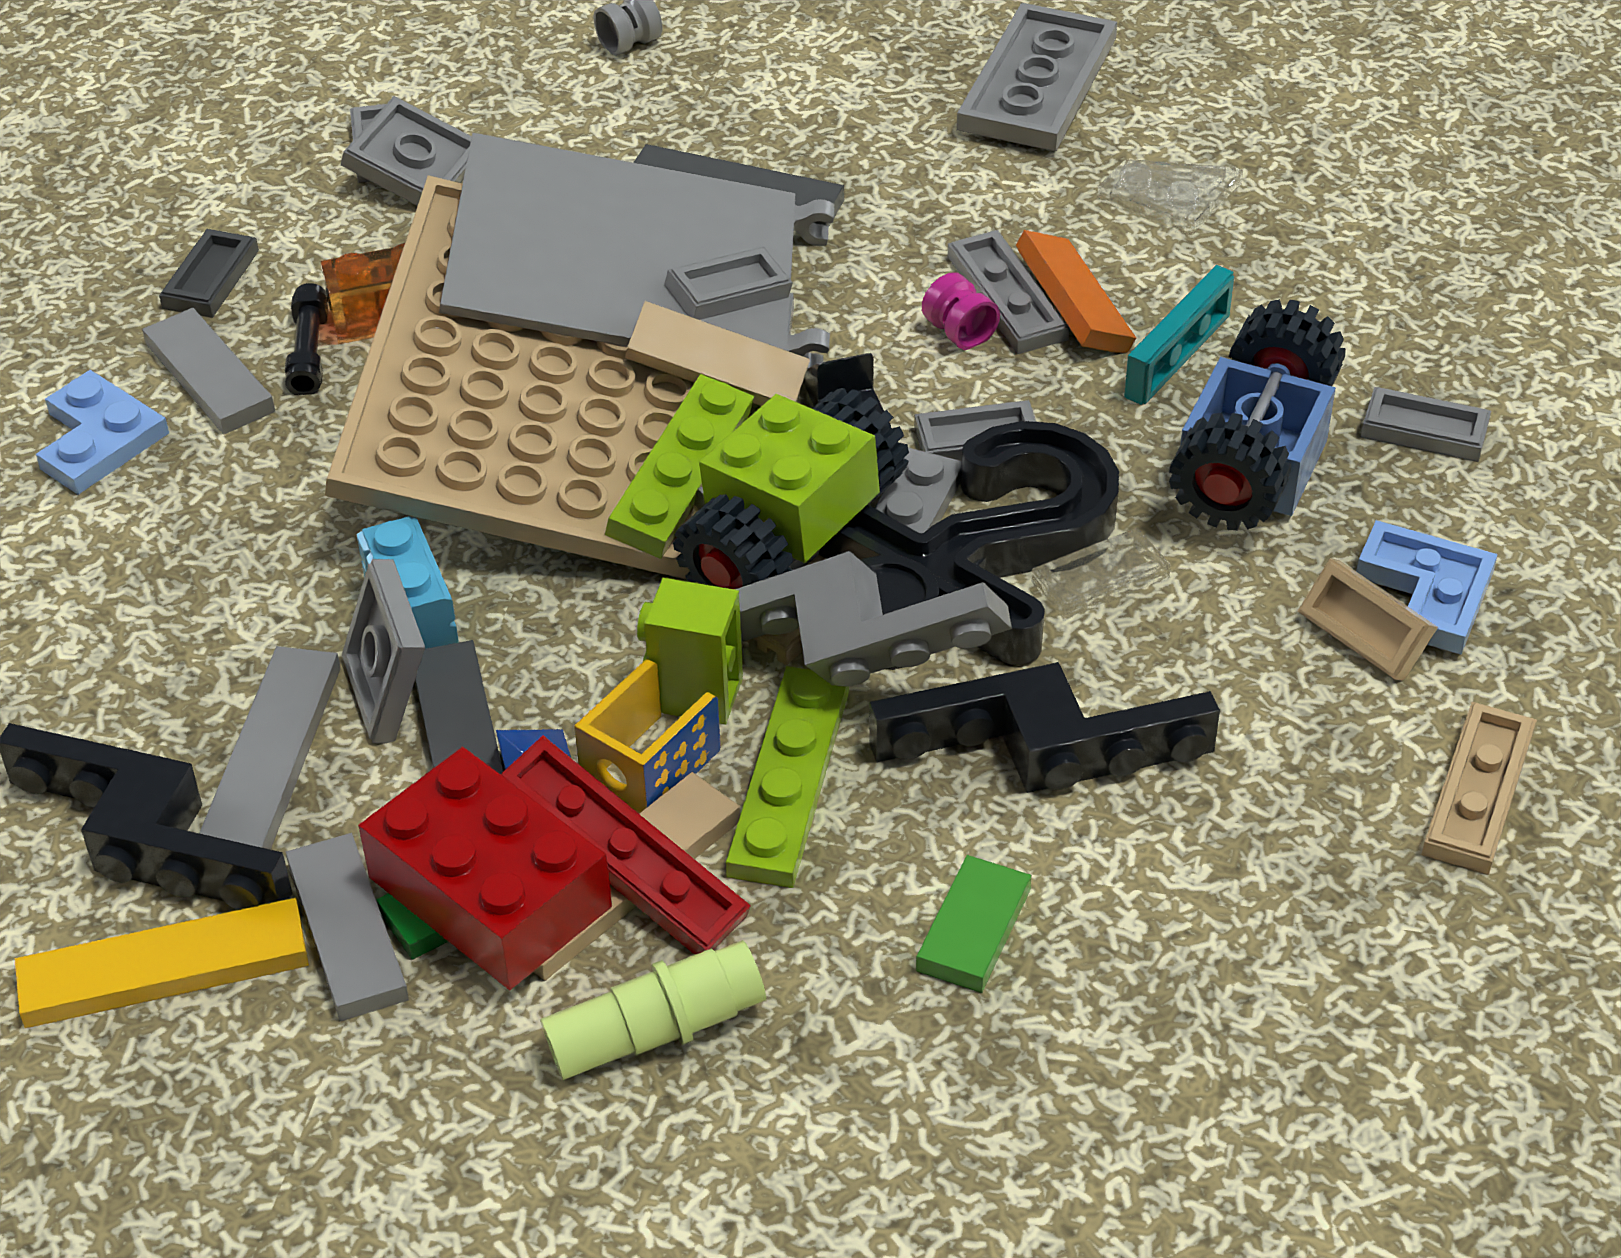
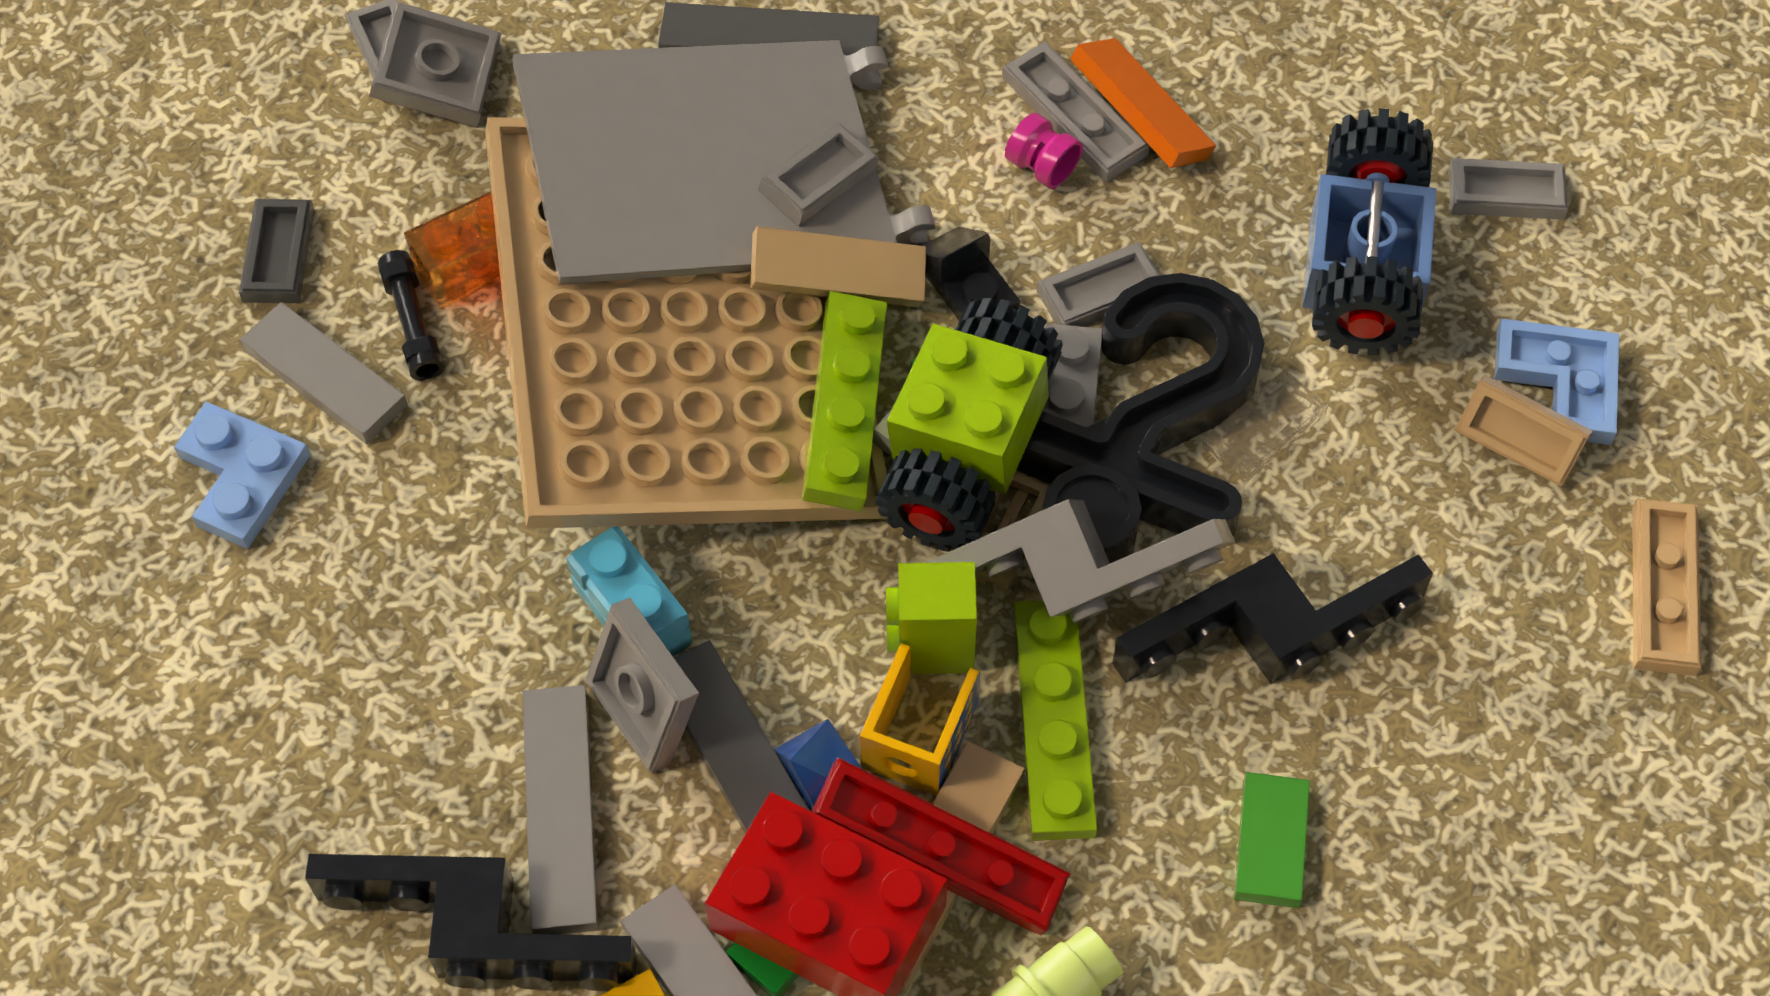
camera: 15 degrees left, 15 degrees up
teal tile [1124,265,1234,405] -> none

